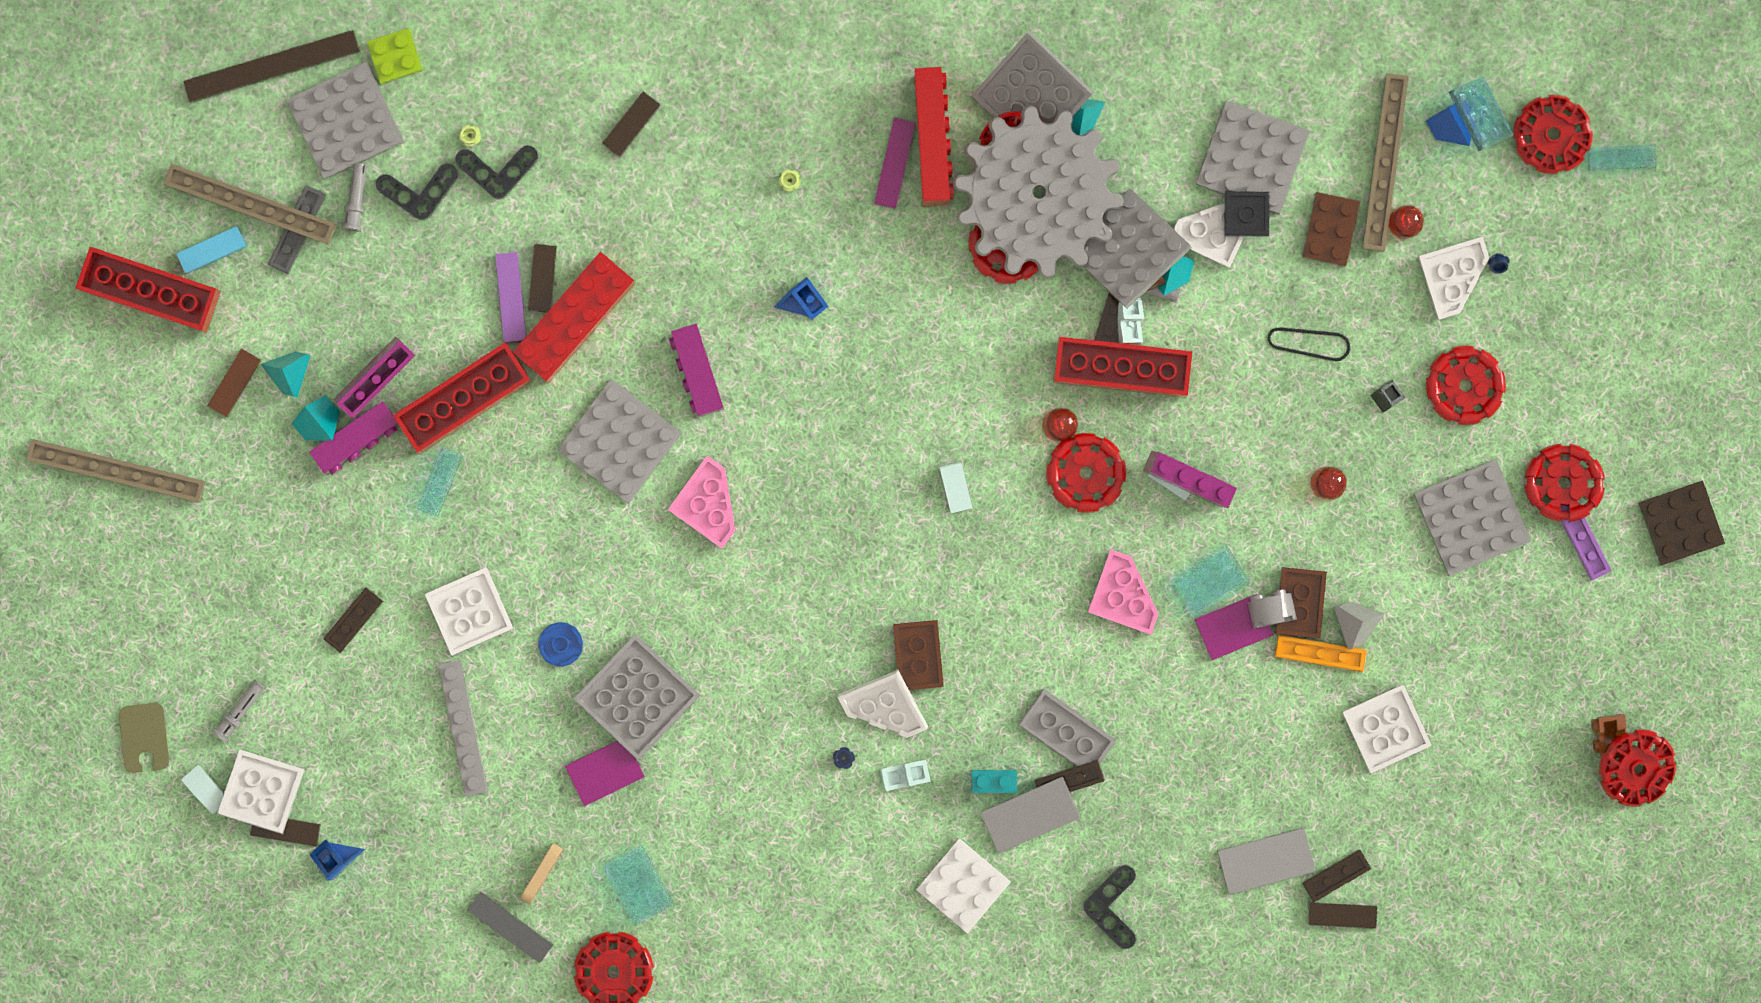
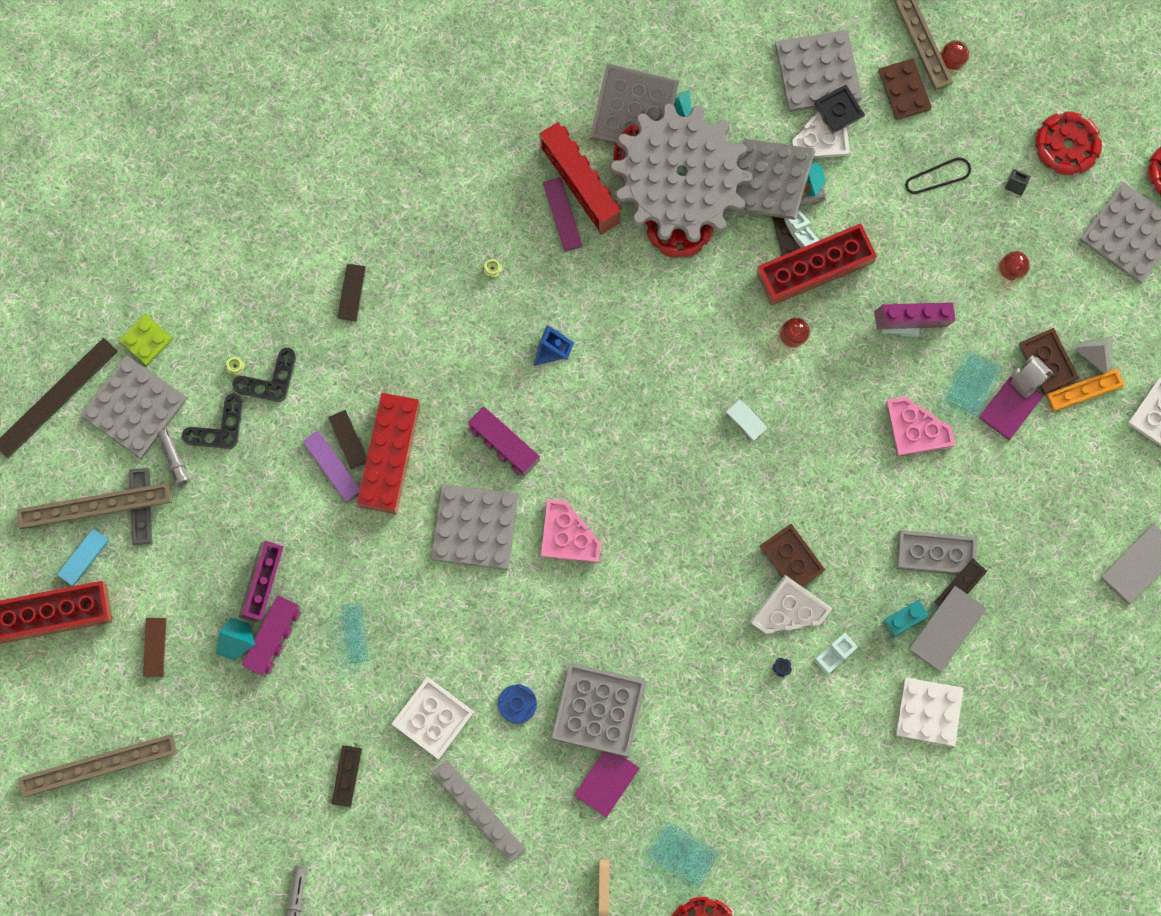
camera: 30 degrees left, 10 degrees down
teal slope [261,351,311,398] -> none
red brick [393,342,532,454] -> none
red plate [1046,433,1127,513] -> none
black beam [1083,865,1136,949] -> none
white plate [1418,237,1489,320] -> none
dark blue plate [1487,253,1510,274] -> none

